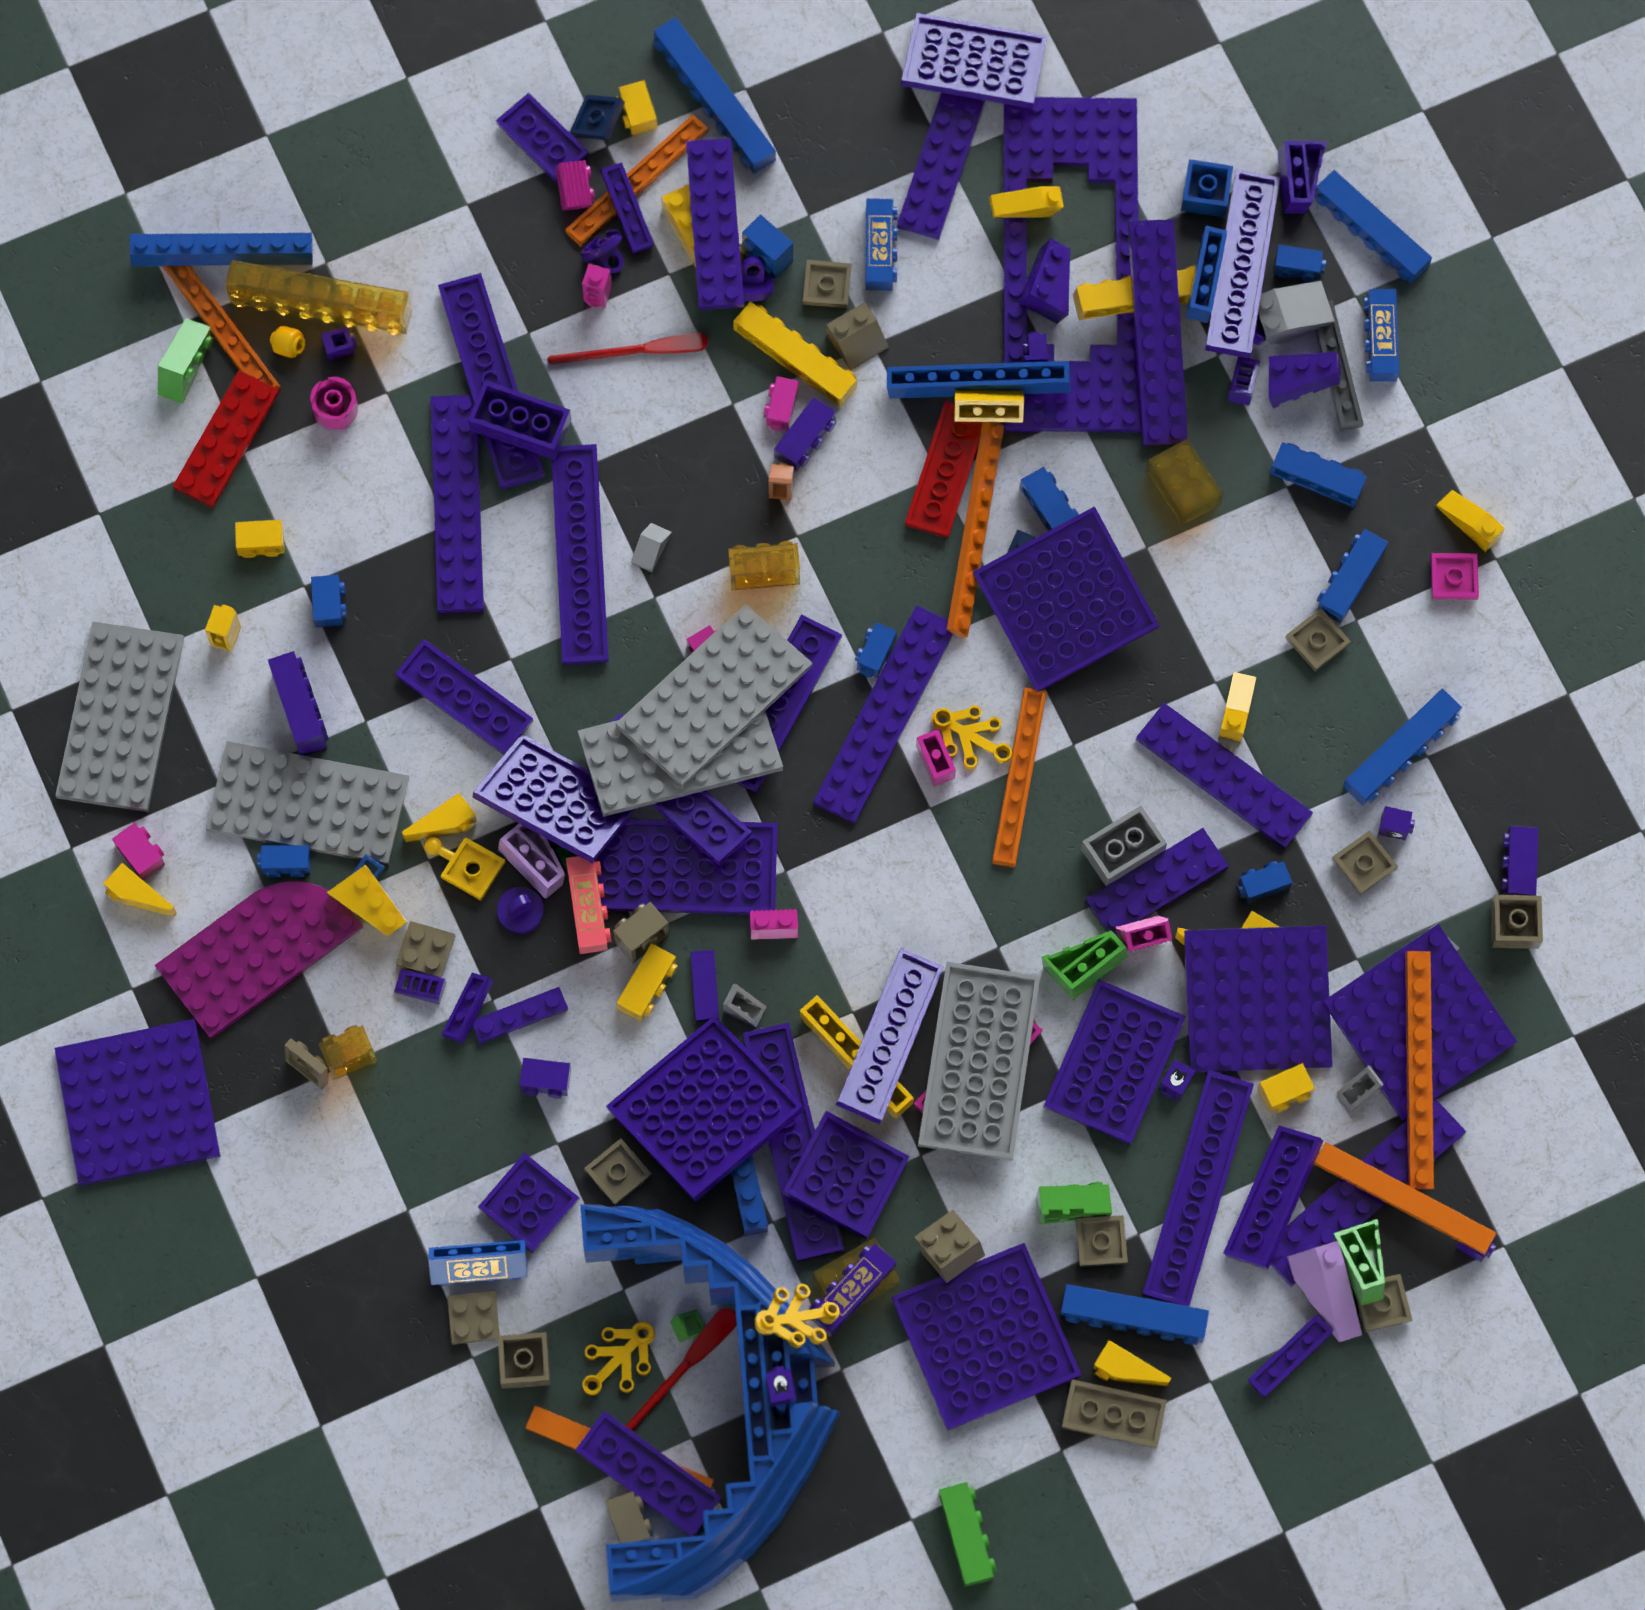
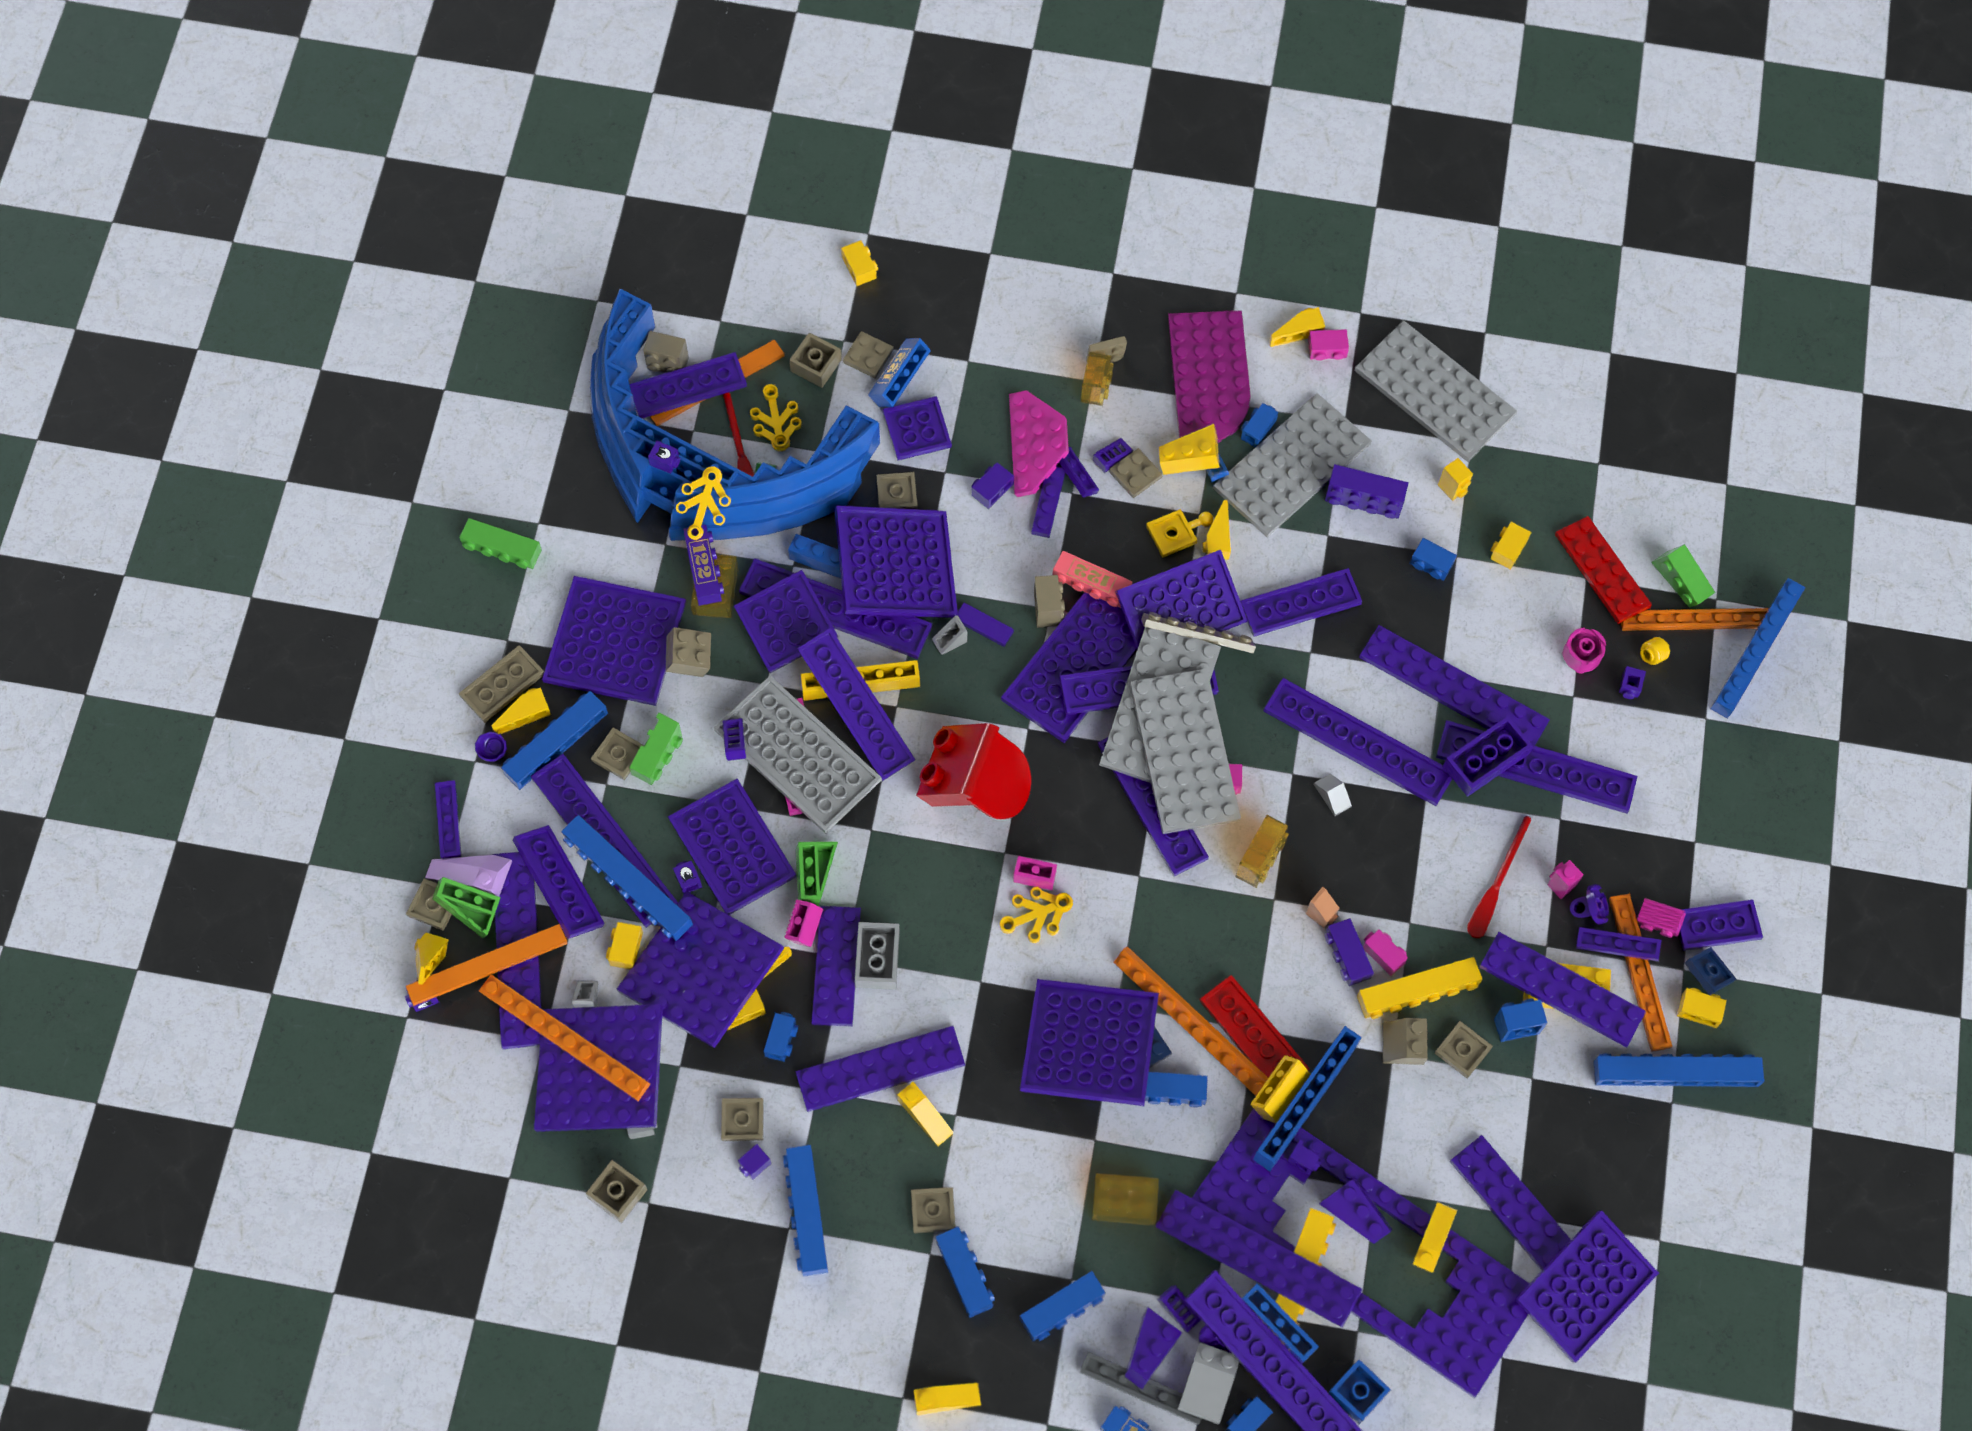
camera: 125 degrees right, 5 degrees down
dark purple plate [54,1019,221,1186] -> none
clear yellow brick [225,260,412,335] -> none
dark purple tile [497,887,544,934] -> none
lavender wedge [498,824,565,899] -> none
yellow brick [616,943,678,1022] -> none
dark purple tile [741,257,774,302] -> none
dark pink brick [750,909,798,940] -> none
dark purple plate [813,605,954,824] -> none
blue brick [855,622,897,678] -> none
blue brick [865,198,898,291] -> none
orange tile [992,687,1047,868] -> none
dark pink plate [1430,553,1479,600] -> none
dark purple brick [1501,826,1538,896] -> none
none -> yellow slope [414,932,448,985]
none -> dark purple hair [475,732,507,762]
none -> blue brick [561,815,693,941]
none -> dark purple slope [723,718,746,761]
none -> yellow brick [841,240,878,286]
none -> red plate [916,723,1031,820]
none -> dark pink plate [1009,390,1069,497]
none -> dark tan plate [1141,612,1256,653]

